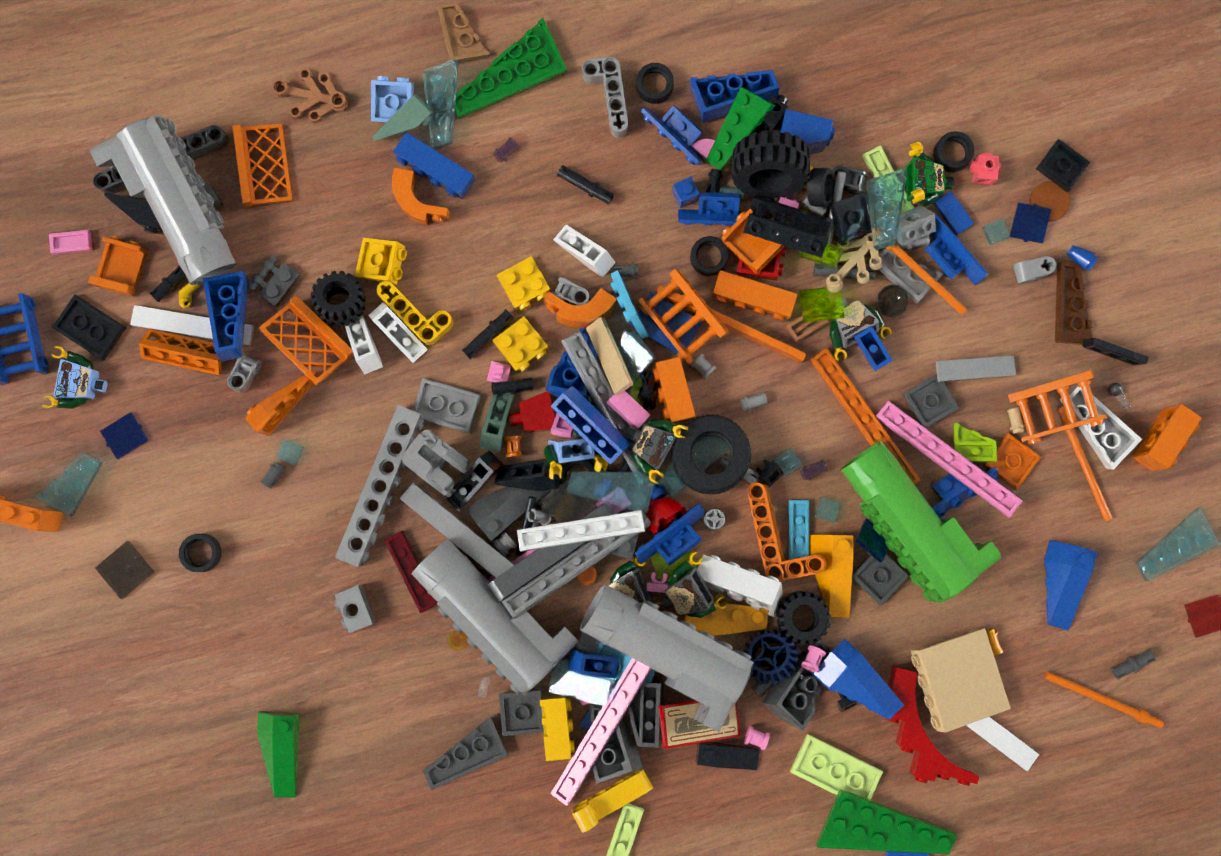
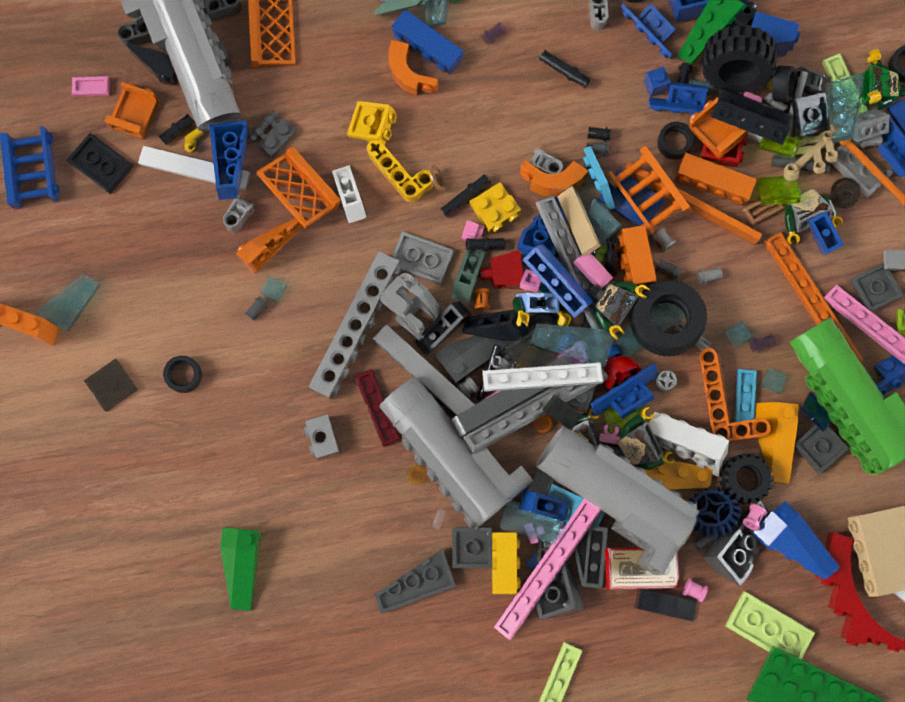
camera: 10 degrees right, 5 degrees down
torso [42,346,108,409] -> none
clear blue piece [100,412,149,459] -> none
orange fence [139,328,222,375] -> none
black tyre [311,271,366,327] -> none
white slope [368,302,428,363] -> none
yellow plate [497,256,551,311] -> none
white slope [553,225,615,278] -> none
yellow beam [572,769,653,833] -> none
bright pink tile [691,139,715,160] -> none
black tile [756,460,783,488] -> none
black tile [837,692,859,712] -> none
none -> medium nougat piece [430,165,445,192]
none -> pearl dark grey tile [542,394,582,430]
none -> black pin [587,126,611,142]
none -> dark grey pin [656,259,682,279]

